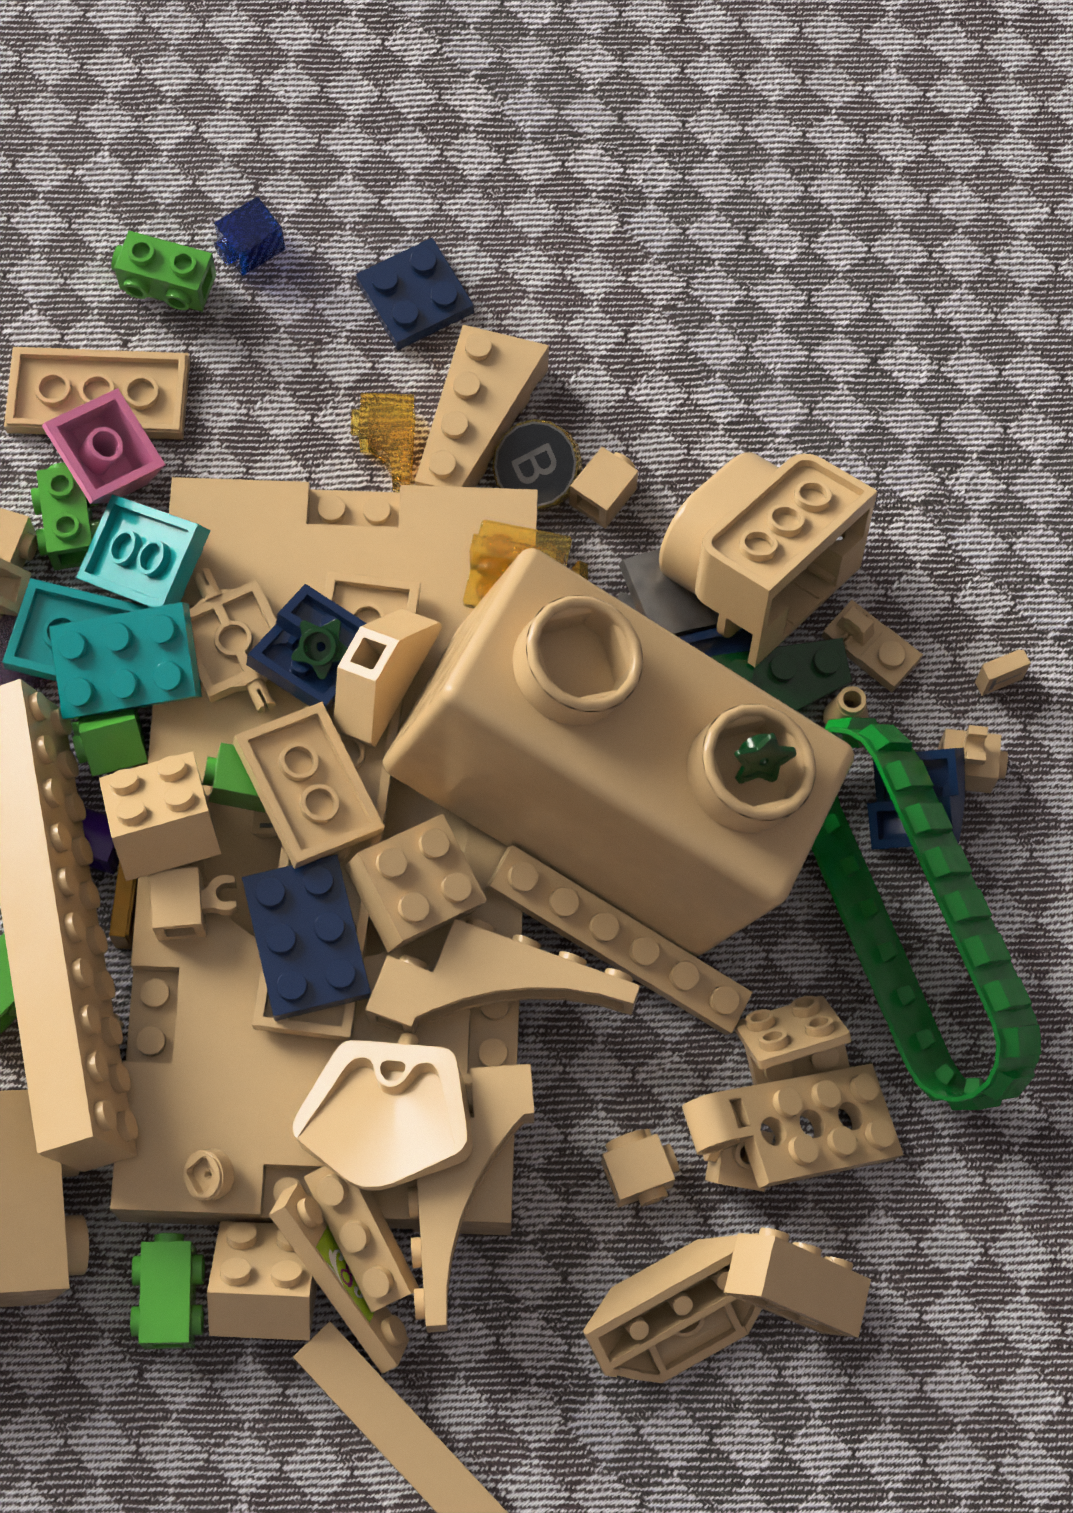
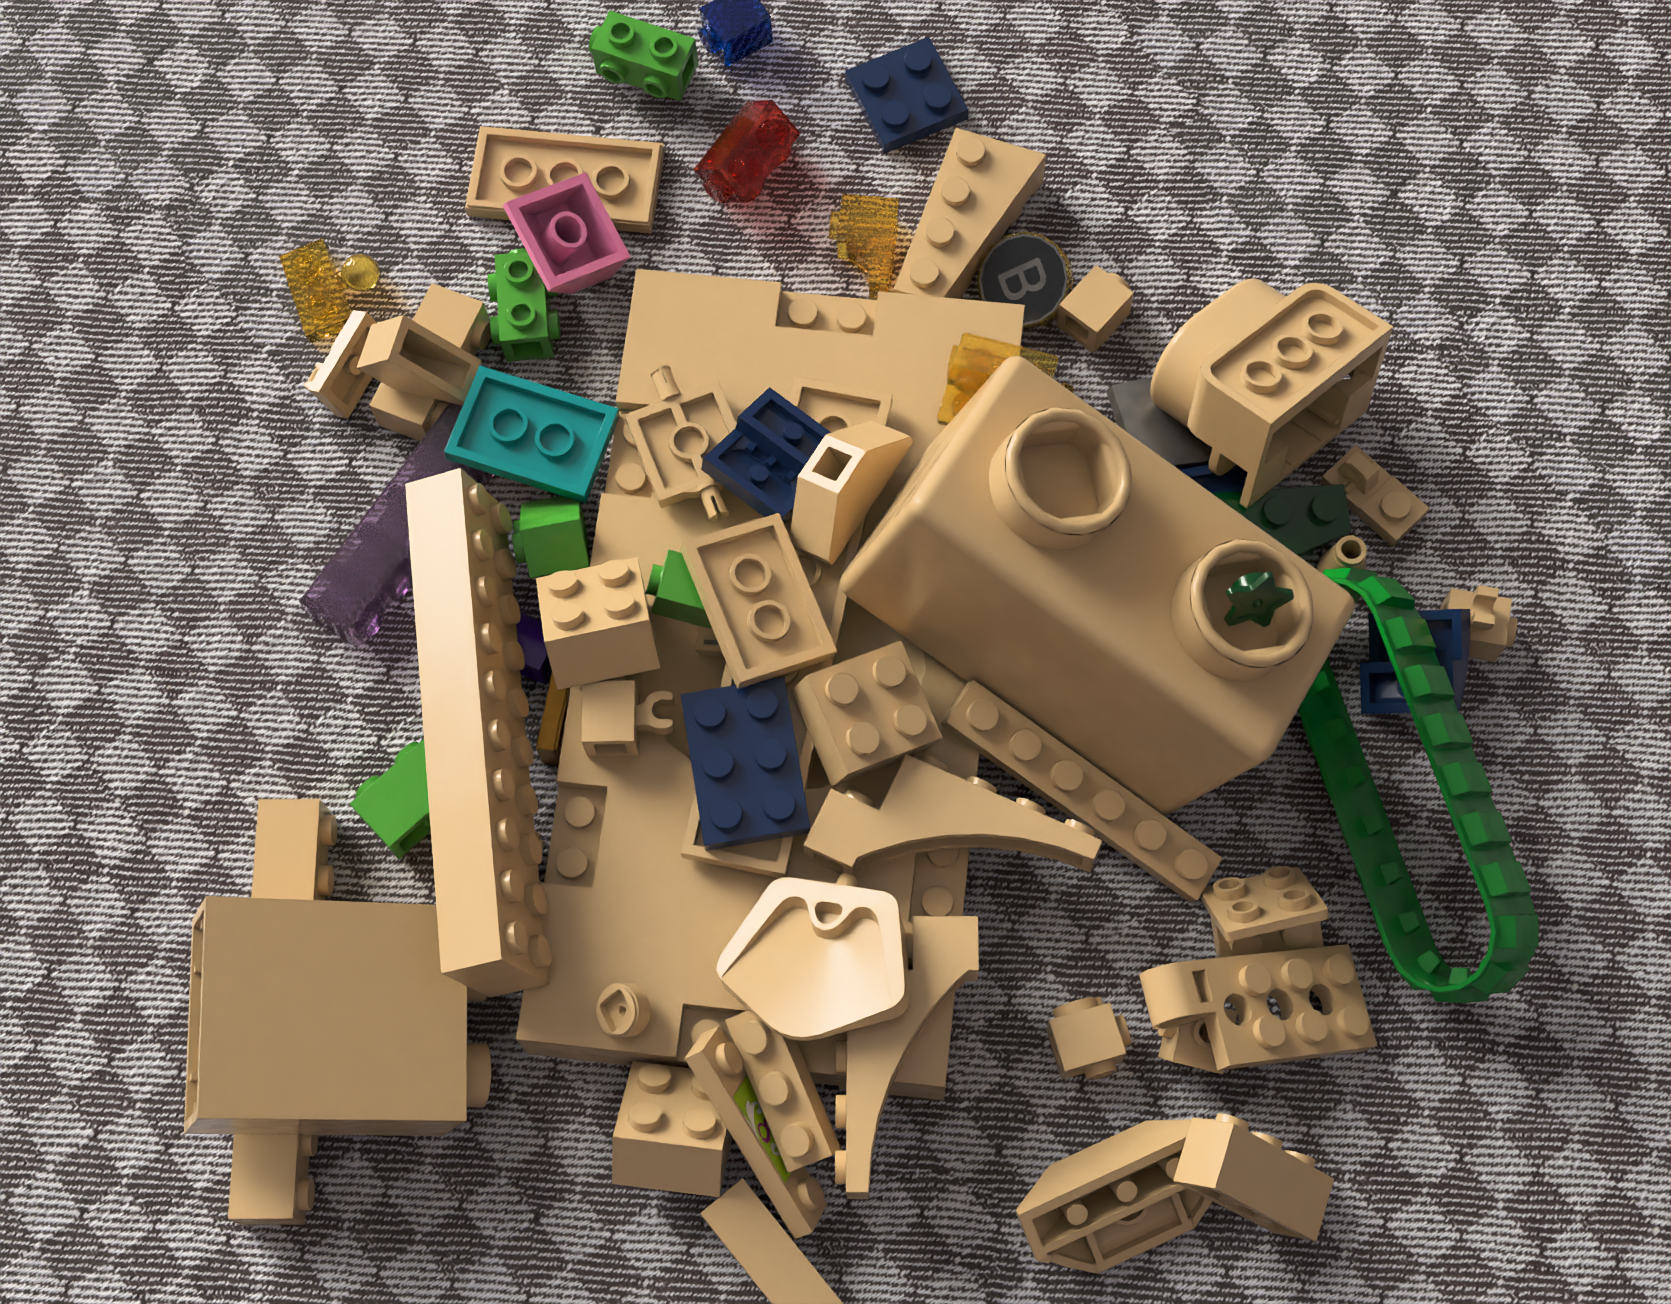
camera: 10 degrees right, 0 degrees up
teal plate [49,602,202,720] -> none
plate [76,494,211,608] -> none
bright green brick [130,1233,205,1349] -> none
dark green plate [291,619,348,679] -> none
tan tile [975,649,1031,696] -> none
none -> clear red brick [693,100,801,203]

